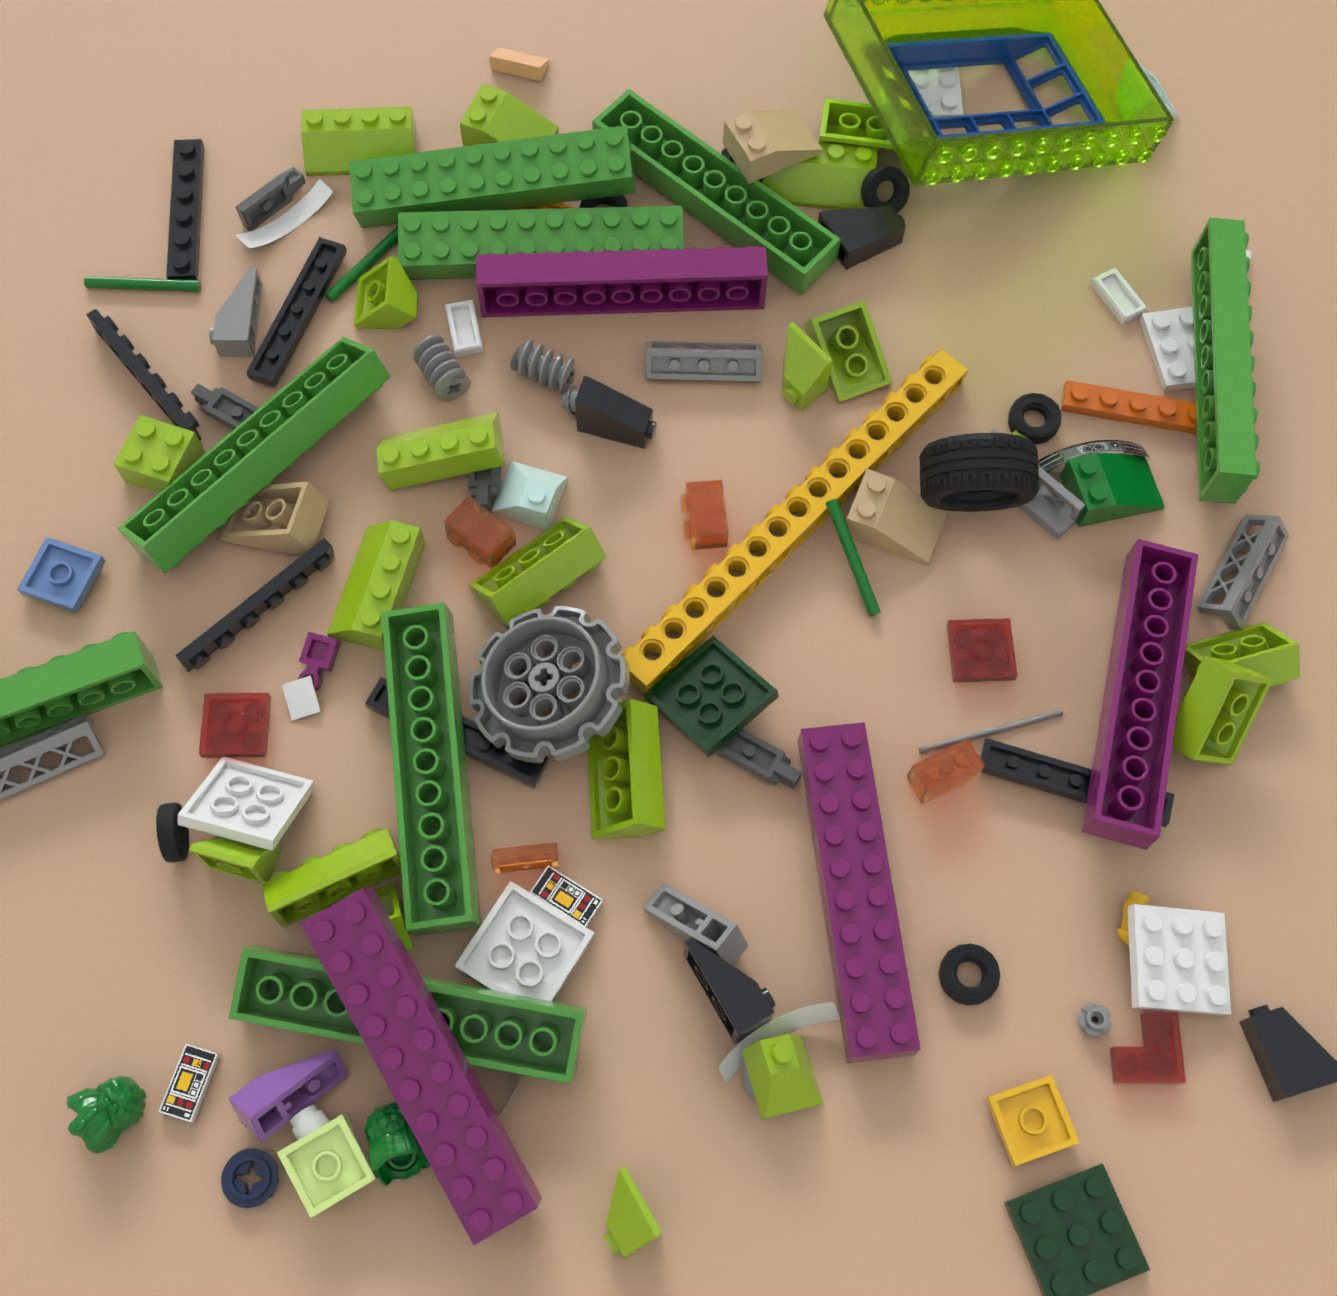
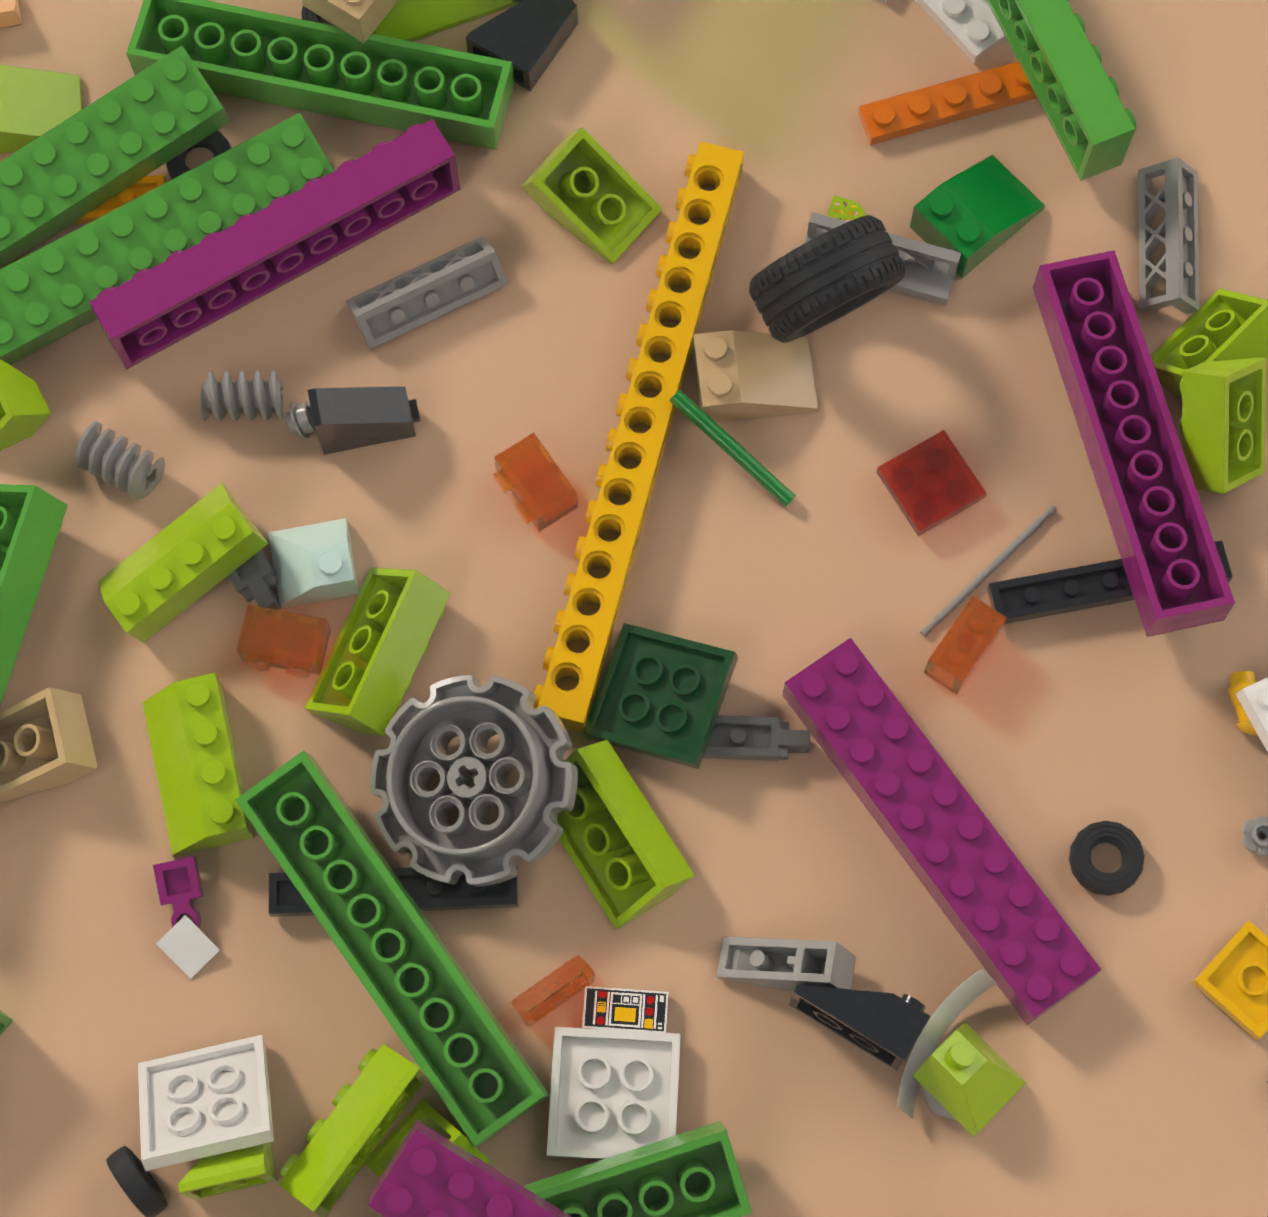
camera: 25 degrees left, 5 degrees up
black plate [175,538,334,672] -> none
clear red plate [199,693,271,758] -> none
white tile [445,300,484,358] -> none
lime slope [782,322,833,411] -> none
black tyre [1008,393,1062,445] -> none
sticker [1038,440,1150,473] -> none

